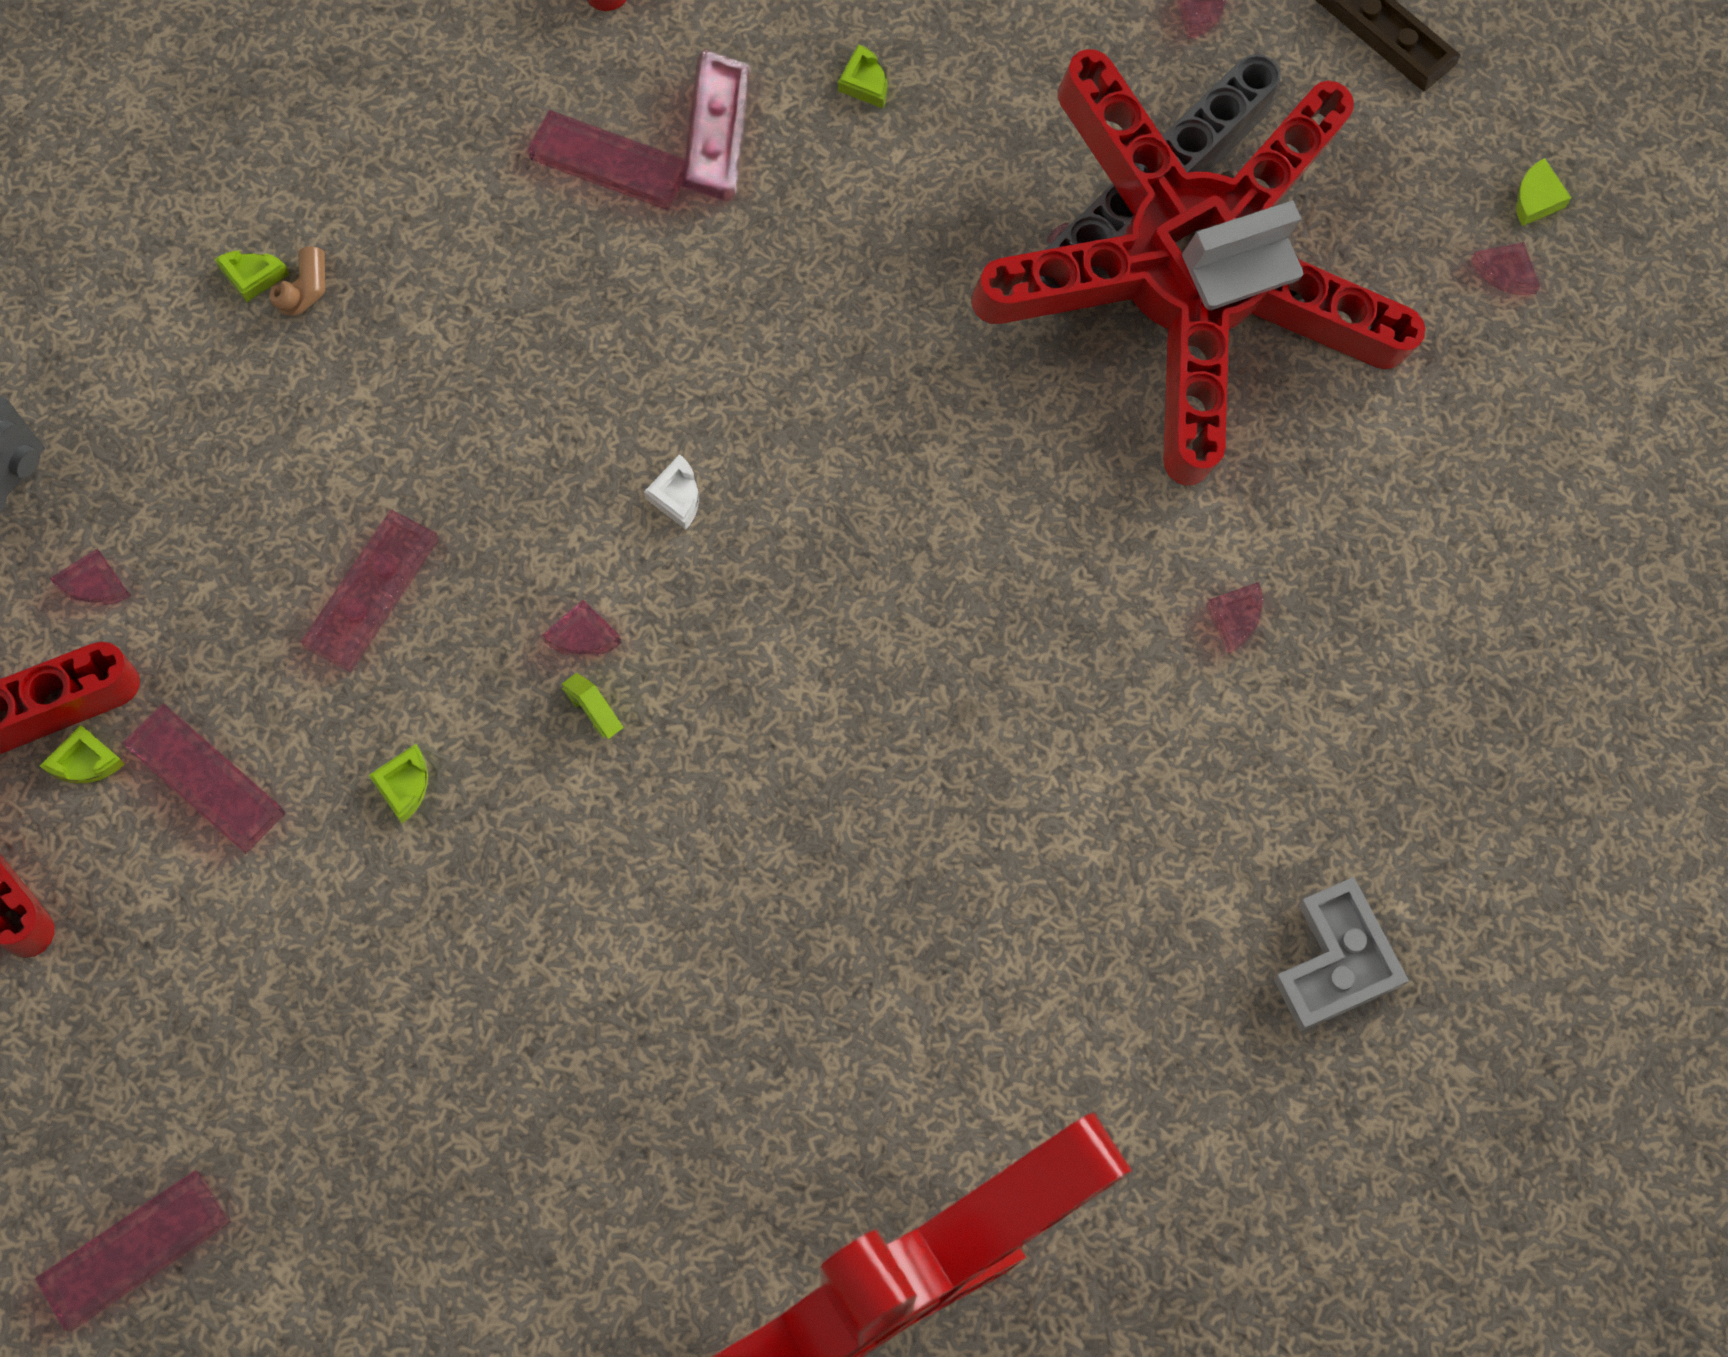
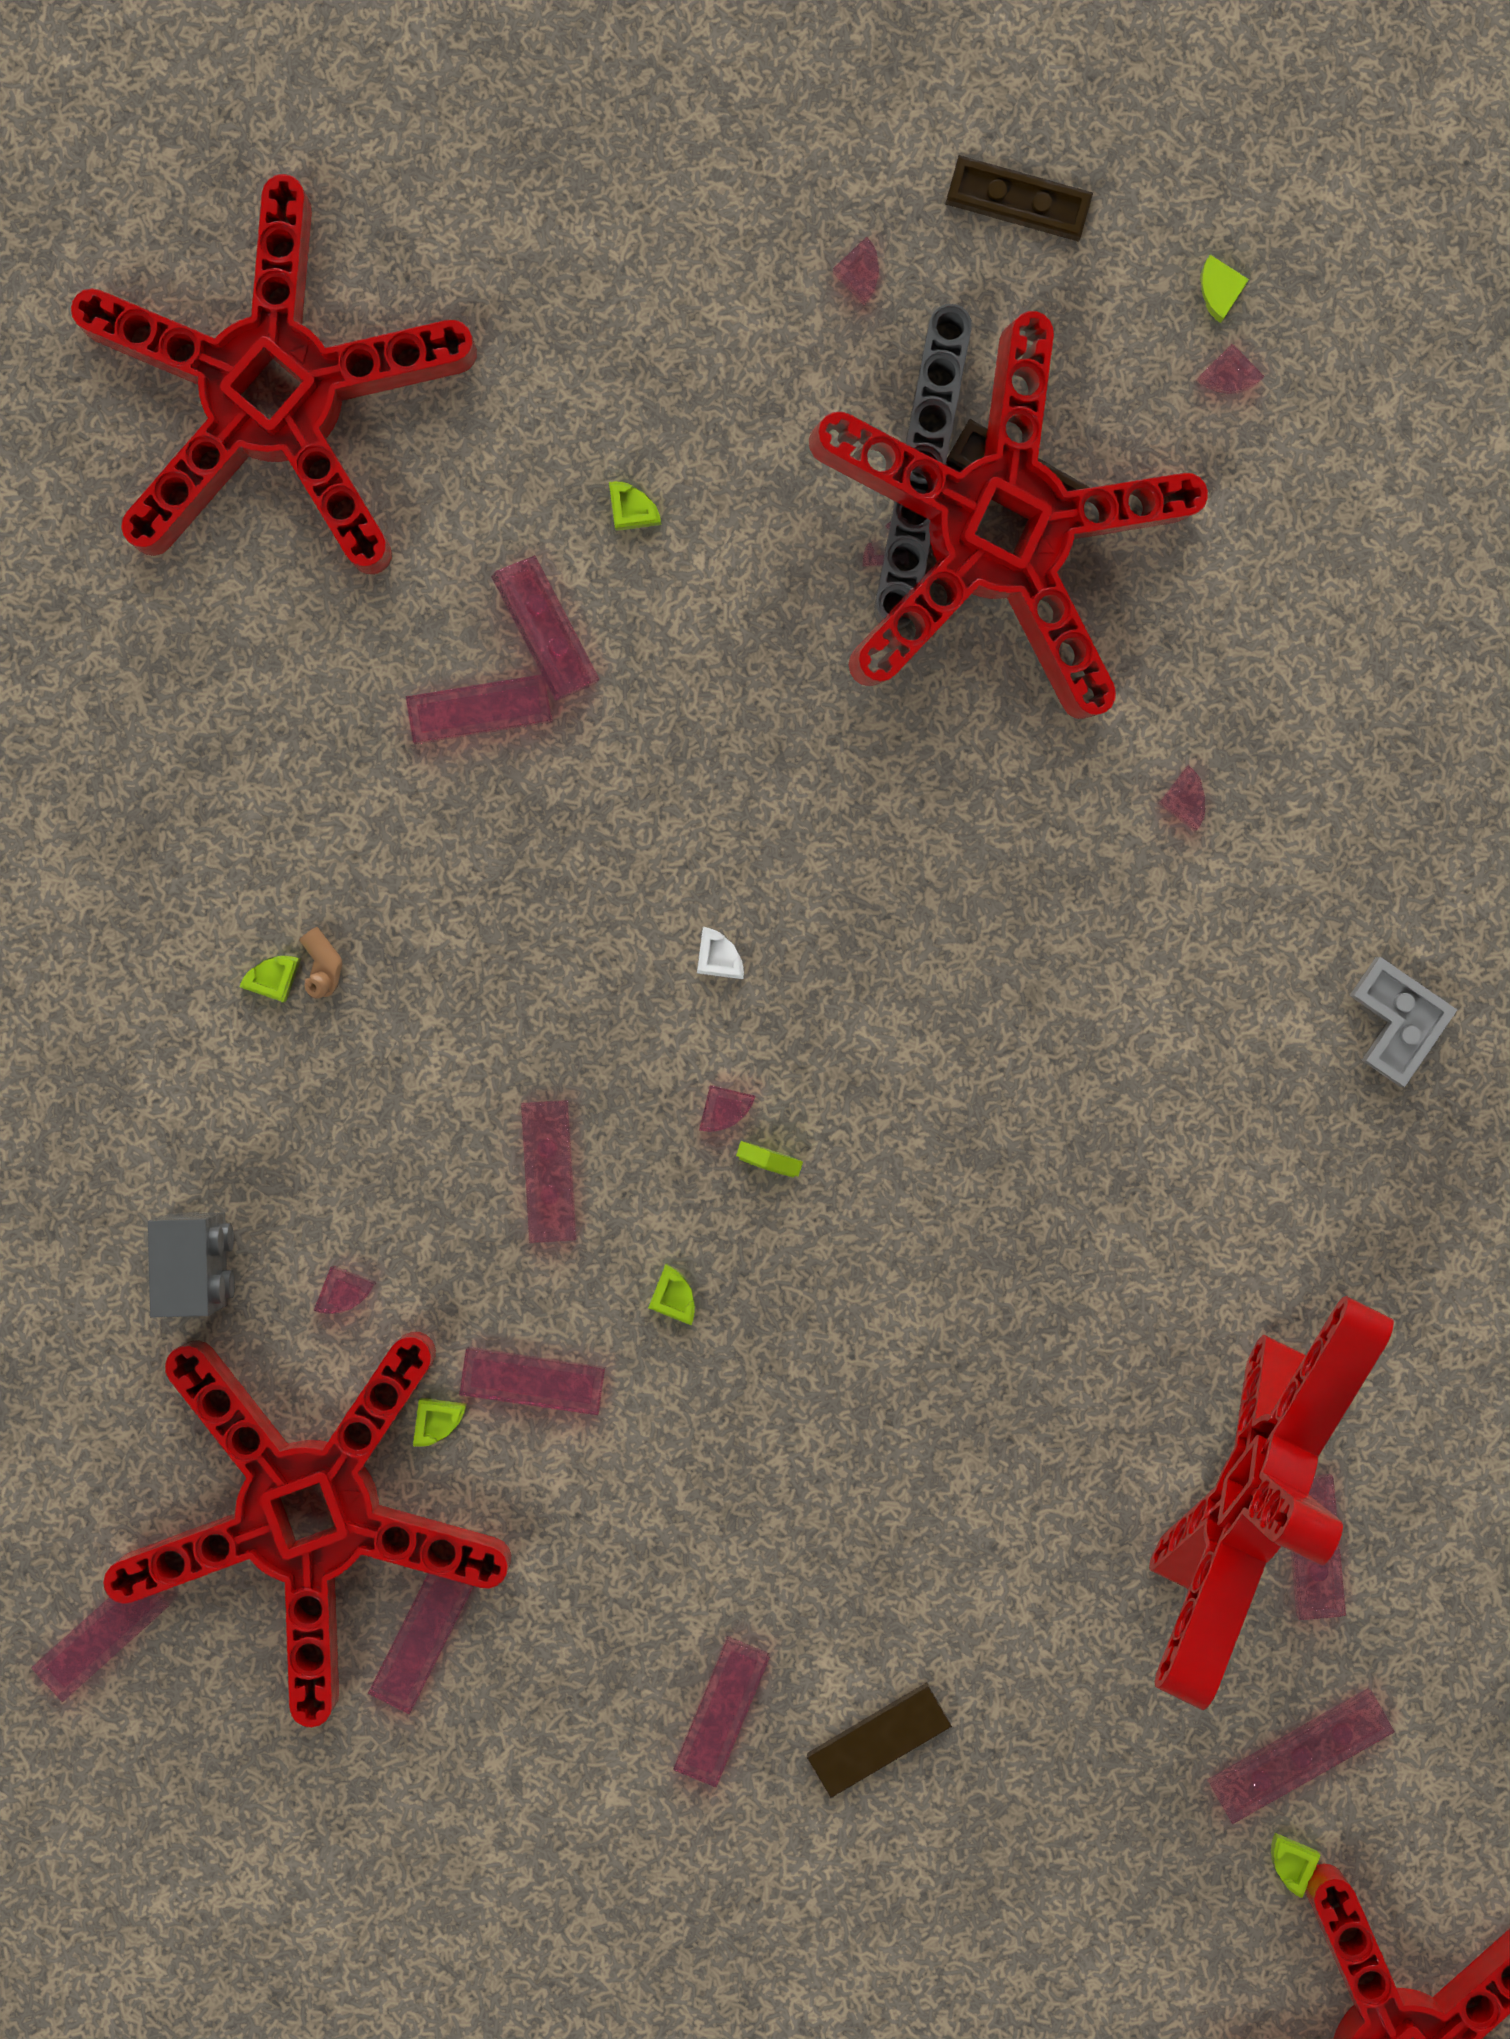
camera: 35 degrees left, 20 degrees up
light grey panel [1182,200,1303,310] -> none

